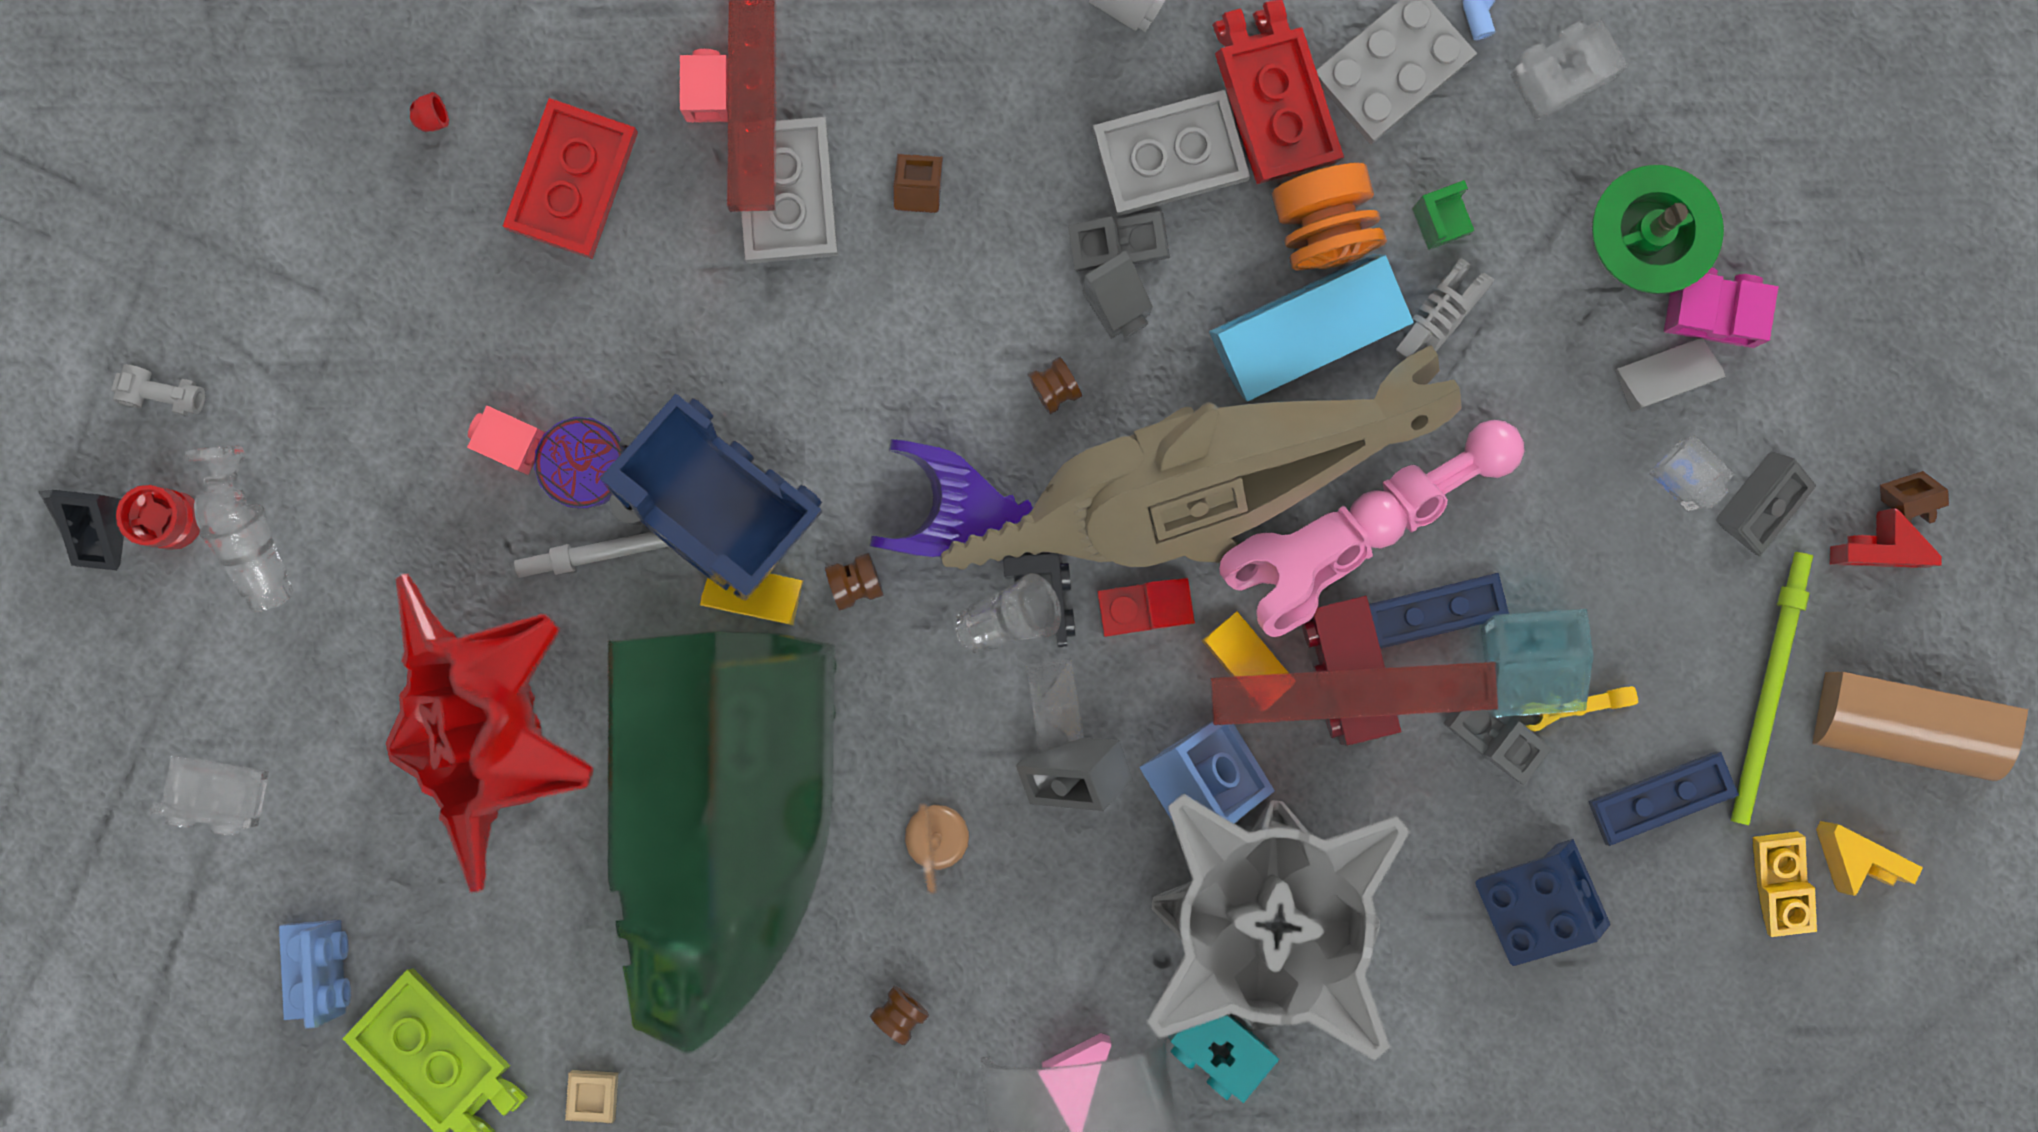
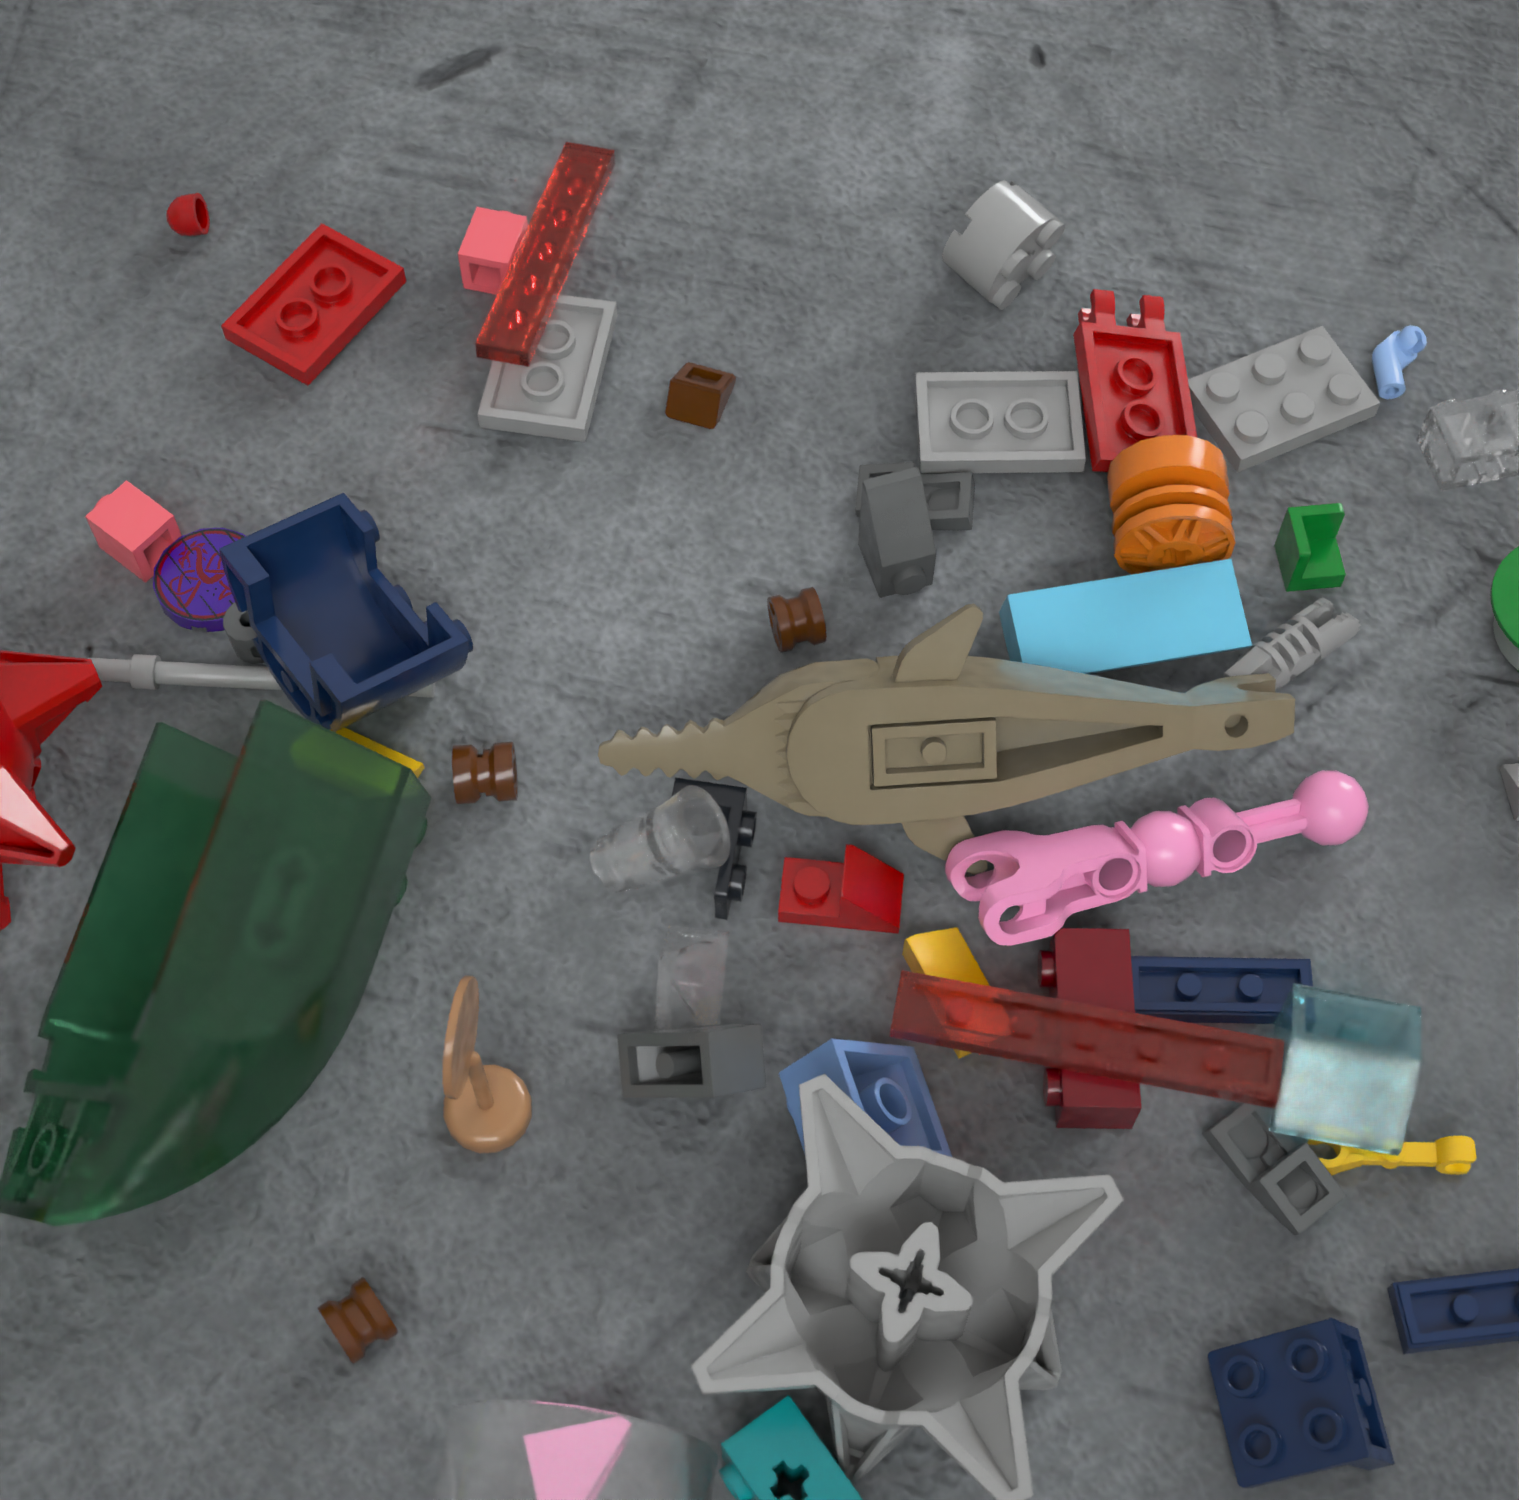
camera: 15 degrees right, 25 degrees down
dark purple animal [869,439,1033,557] -> none

